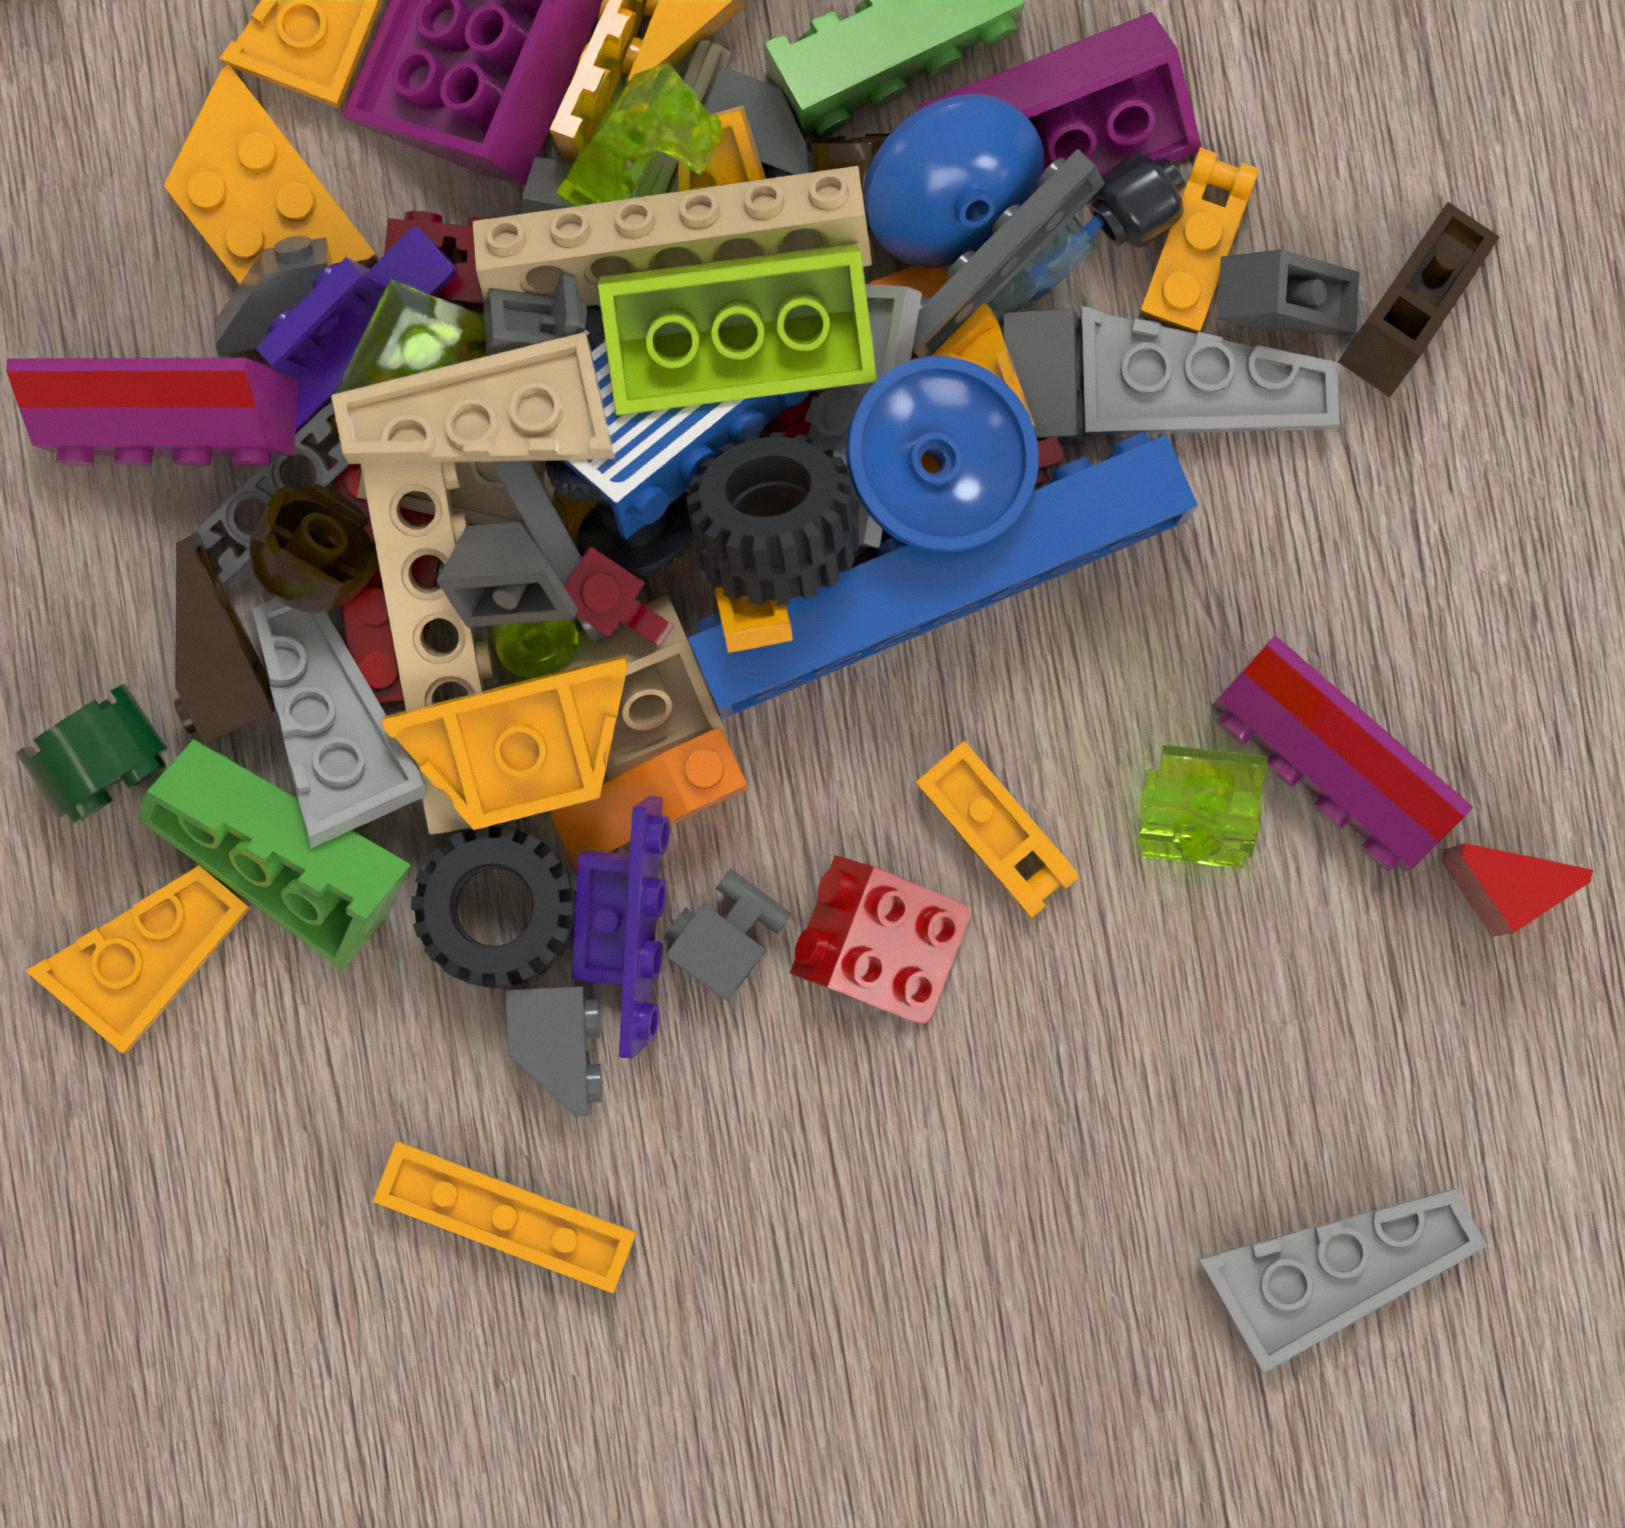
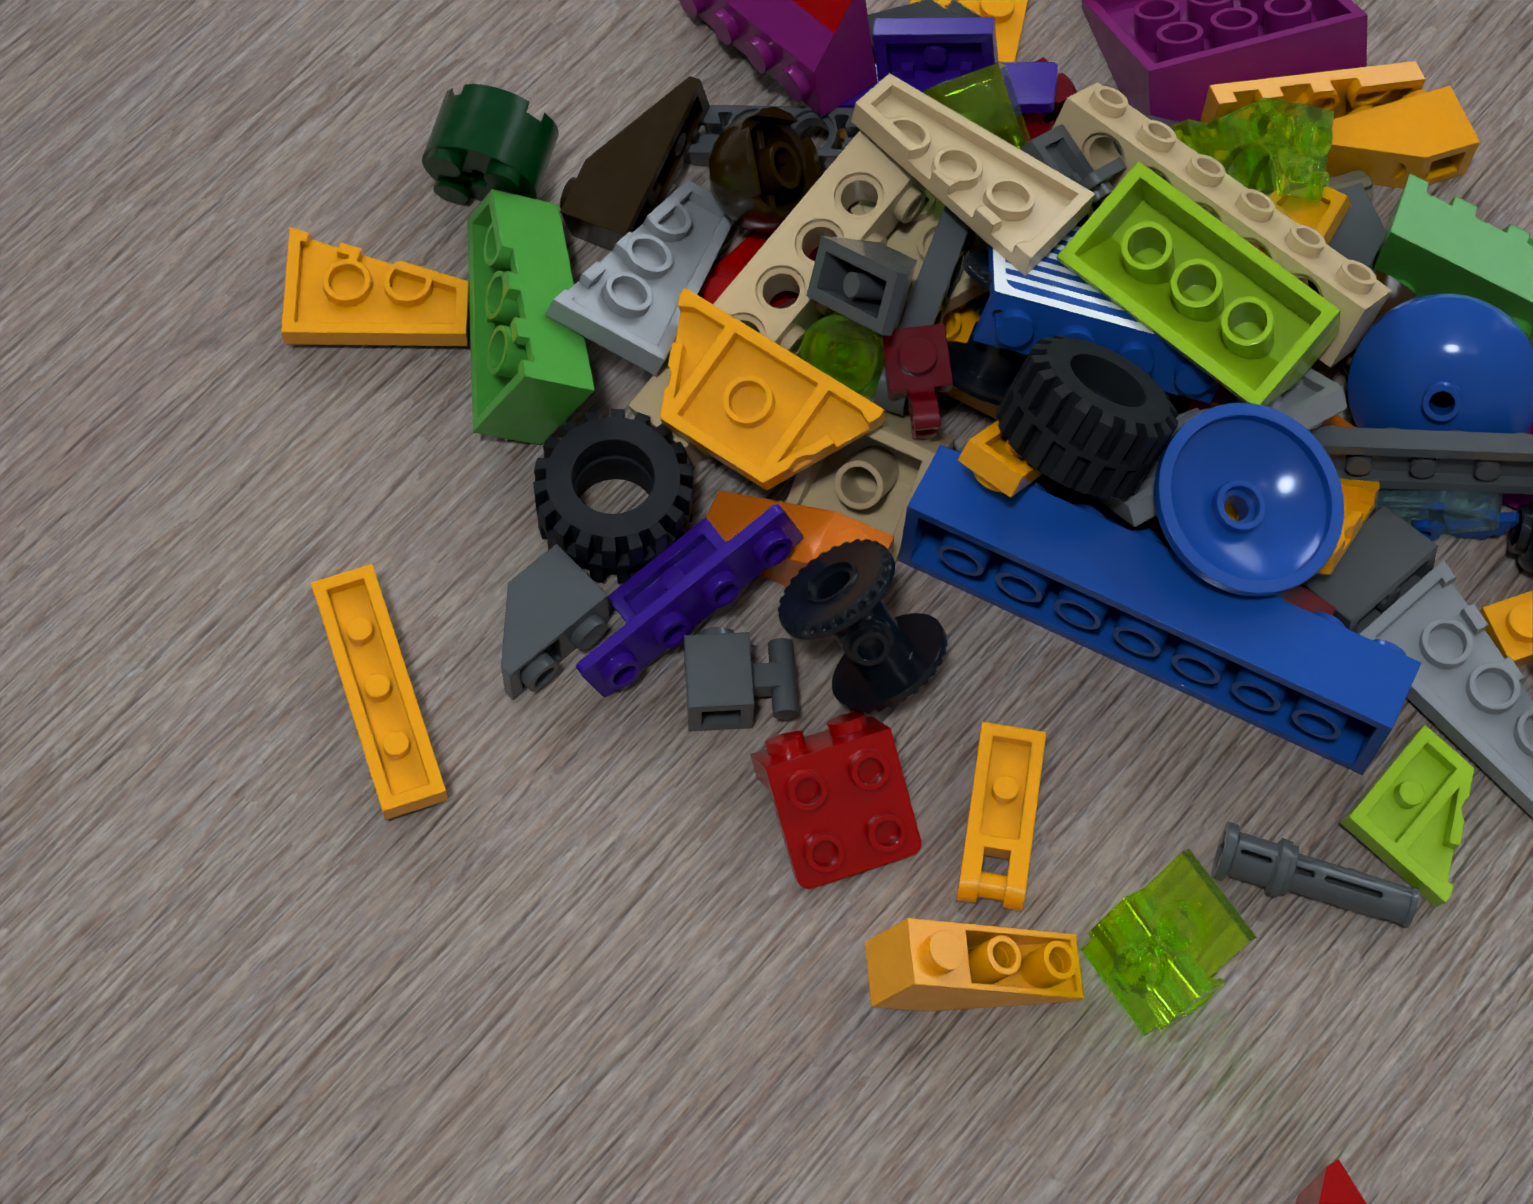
camera: 45 degrees right, 20 degrees down
magenta slope [1212,635,1473,872] -> none
none -> black hose [778,539,948,714]
none -> light orange slope [865,918,1084,1012]
none -> dark grey pin [1211,822,1420,928]
none -> lime wing [1340,725,1474,908]

